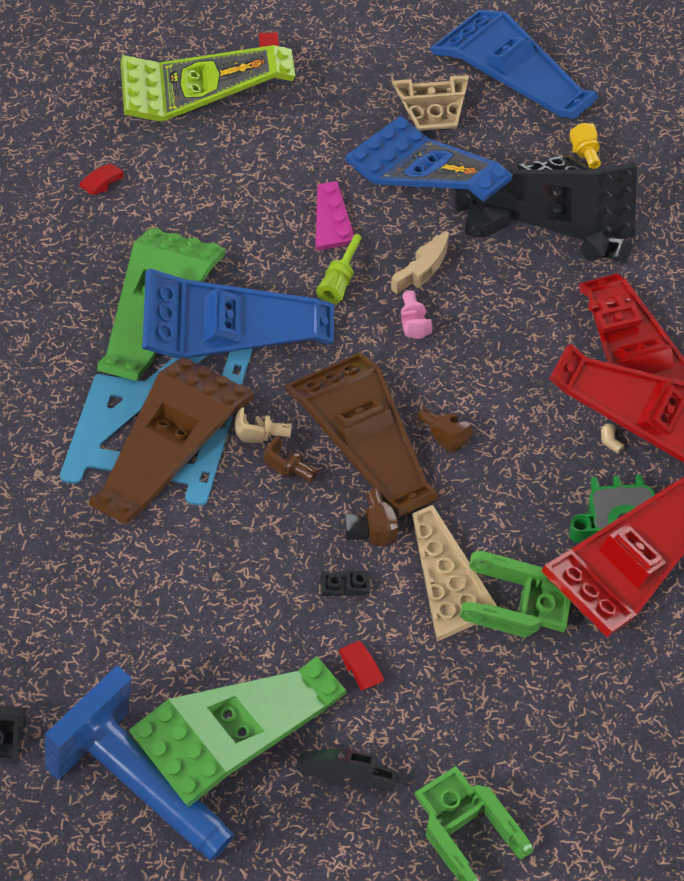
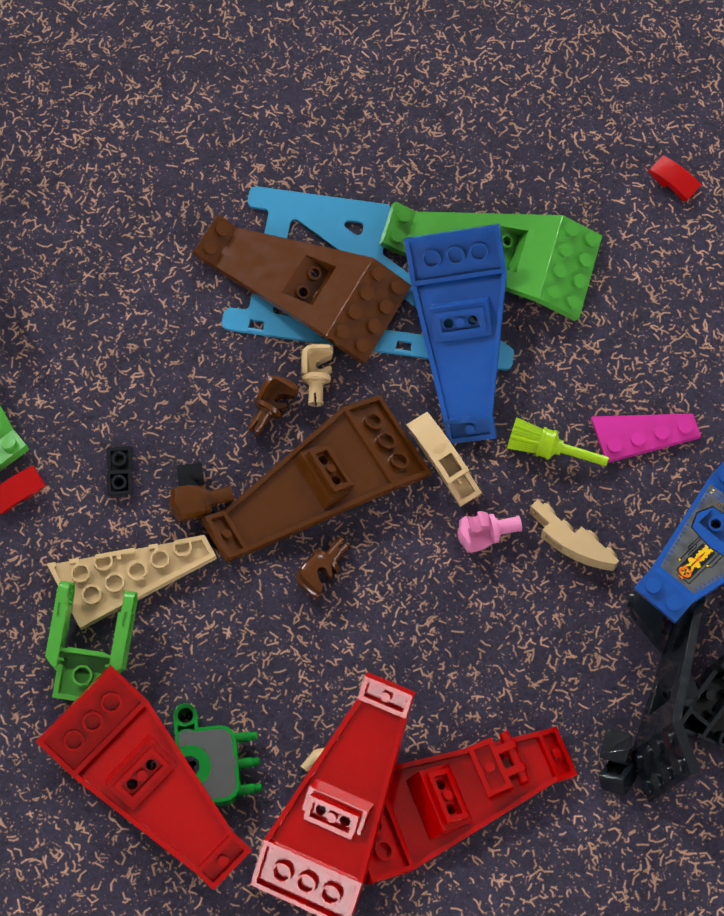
camera: 90 degrees right, 15 degrees up
none -> tan slope [406,412,482,507]

